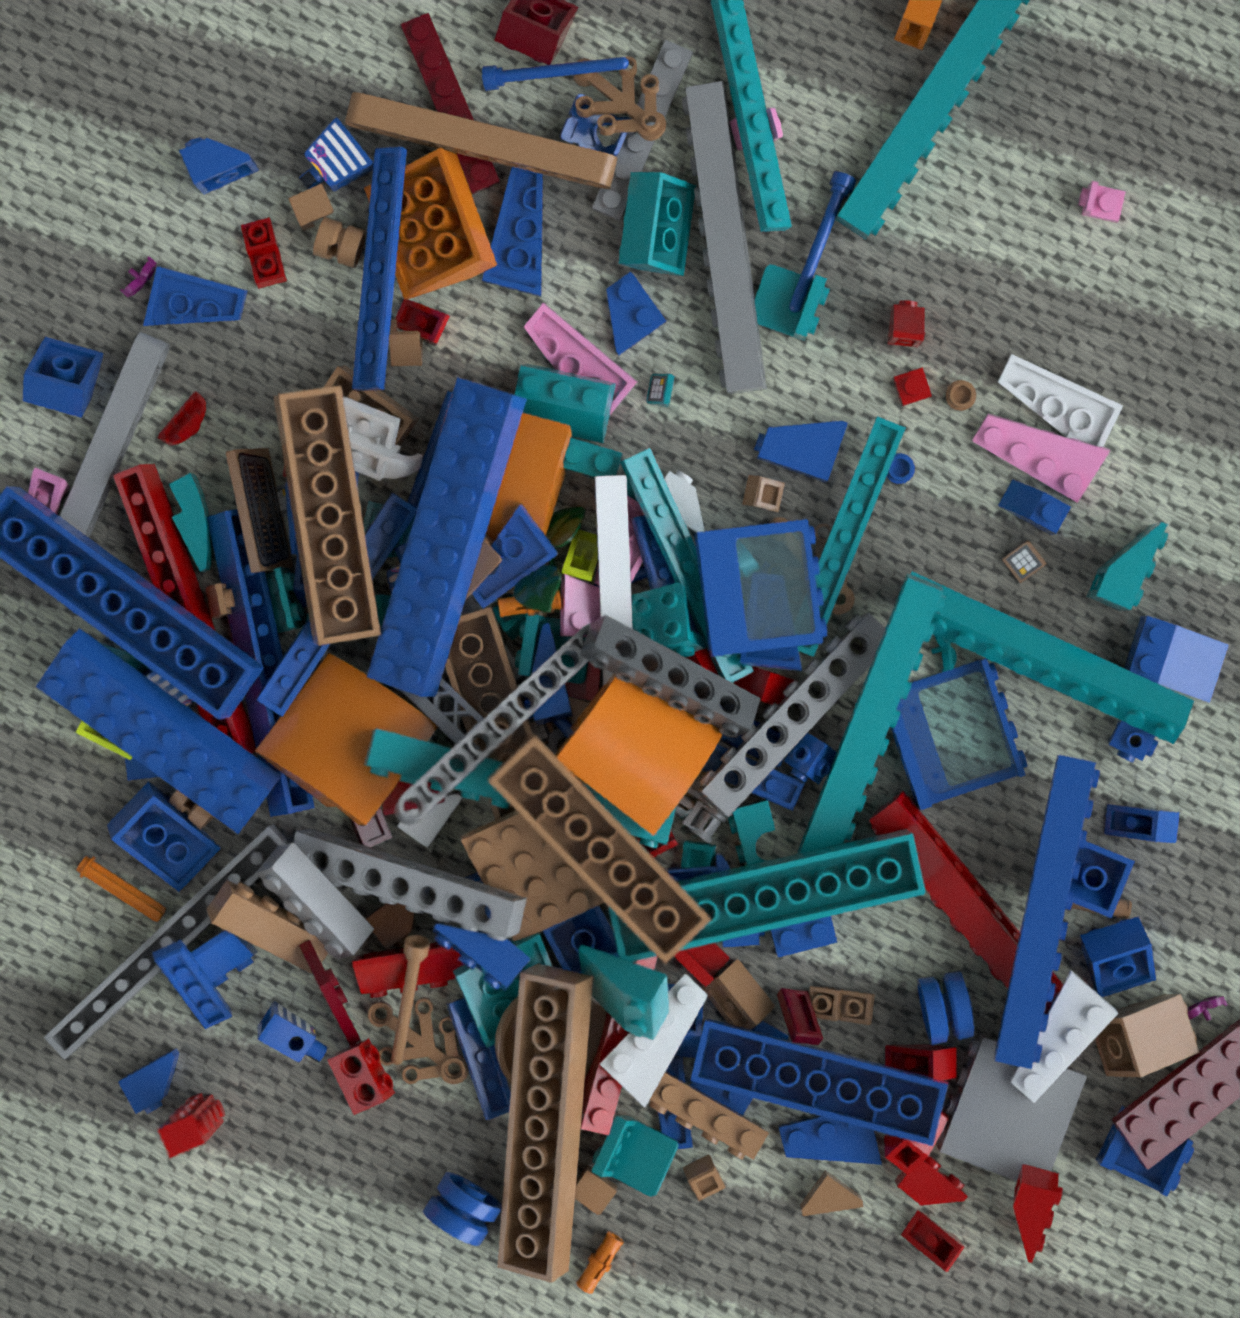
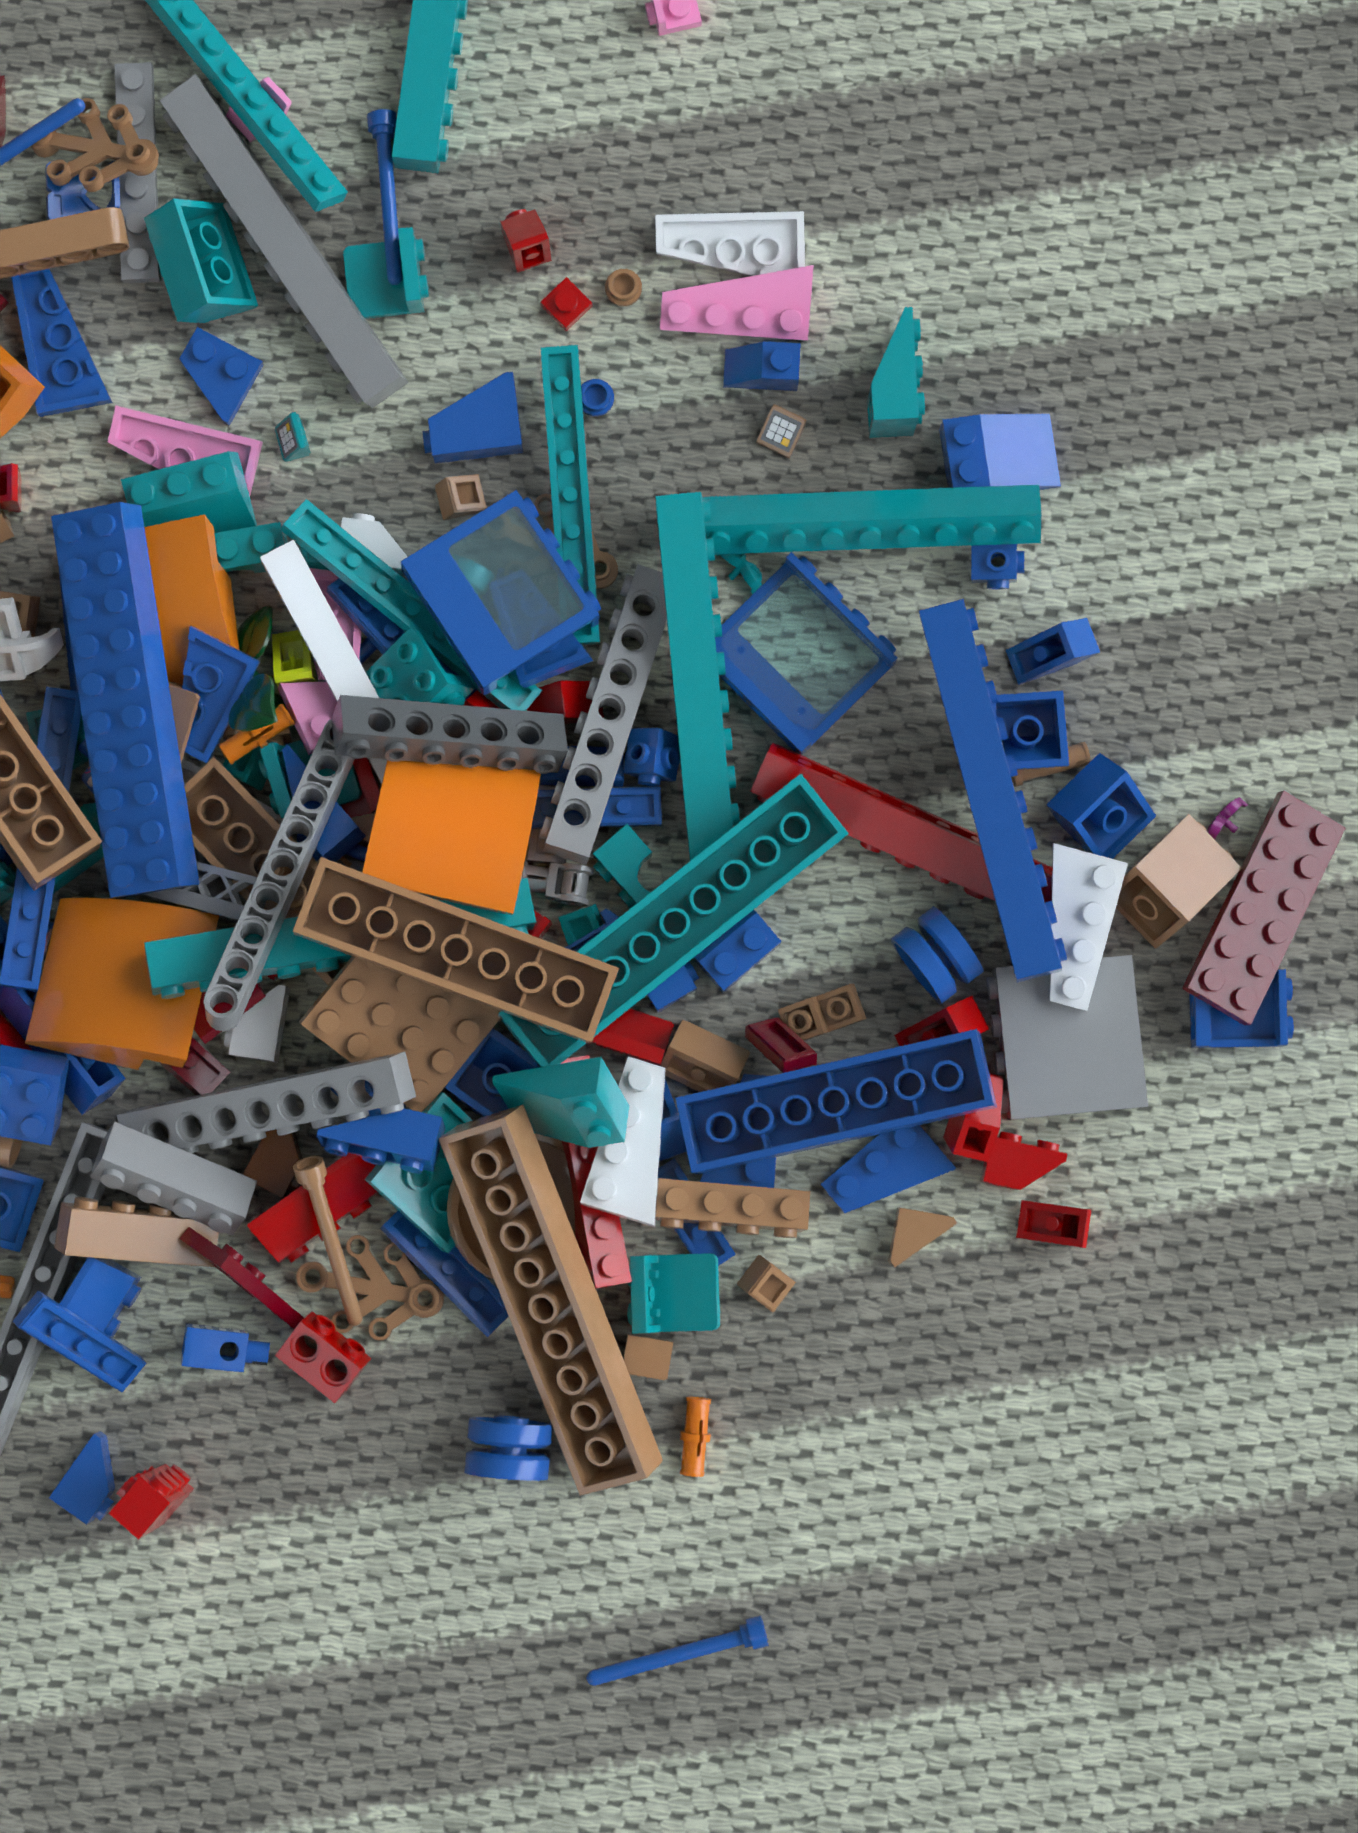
camera: 25 degrees left, 5 degrees down
red slope [1013,1164,1063,1263] -> none

